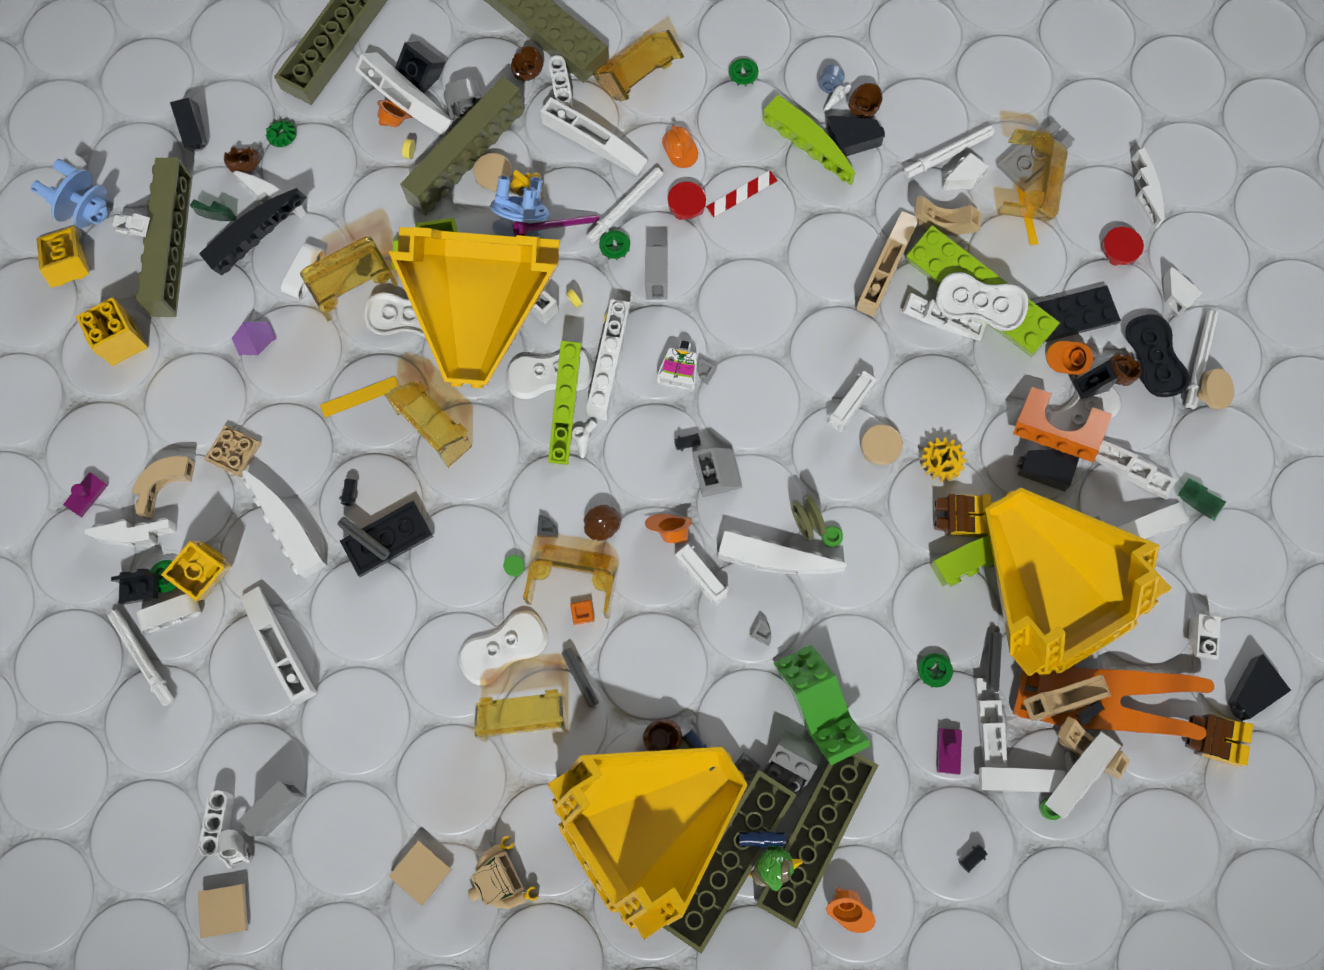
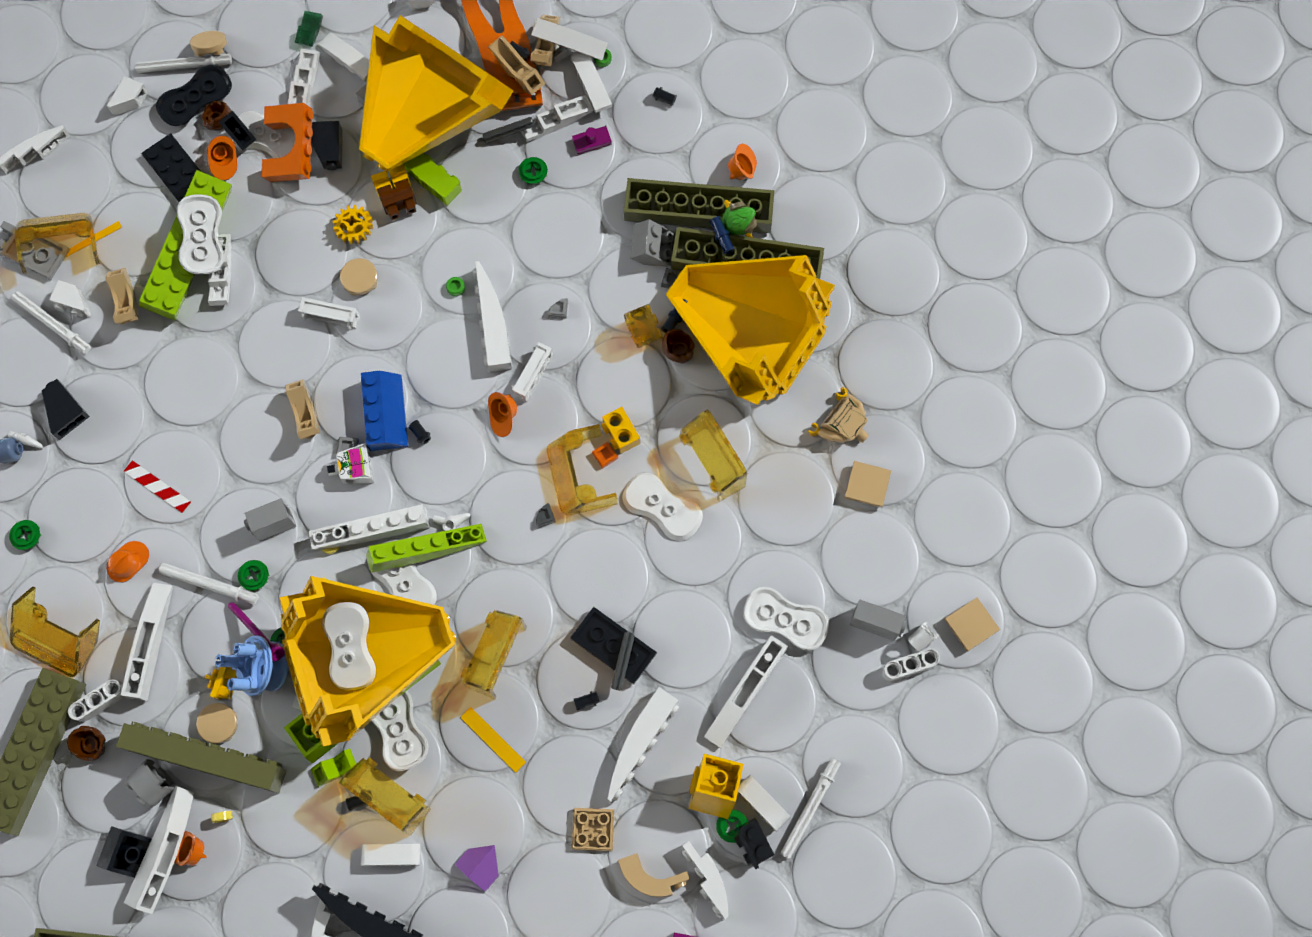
camera: 115 degrees left, 0 degrees up
bright green tile [503,555,525,577] -> none
dark grey axle [562,648,599,708] -> none
reddish brown hair [583,505,622,541] -> none
red tile [668,181,706,220] -> none
light grey slope [693,448,742,497] -> none
lime slope [762,95,856,185] -> none
bright green bracket [774,645,871,765] -> none
olive wheel [790,494,826,542] -> none
reddish brown hair [848,83,883,118] -> none
tan slope [856,211,919,317] -> none
red tile [1102,227,1144,266] -> none
none -> tan arch [285,379,320,439]
none -> white plate [322,602,376,690]
none -> blue slope [361,371,408,451]
none -> yellow brick [601,406,641,454]
none -> clear yellow brick [624,304,663,348]
none -> white plate [743,587,829,650]

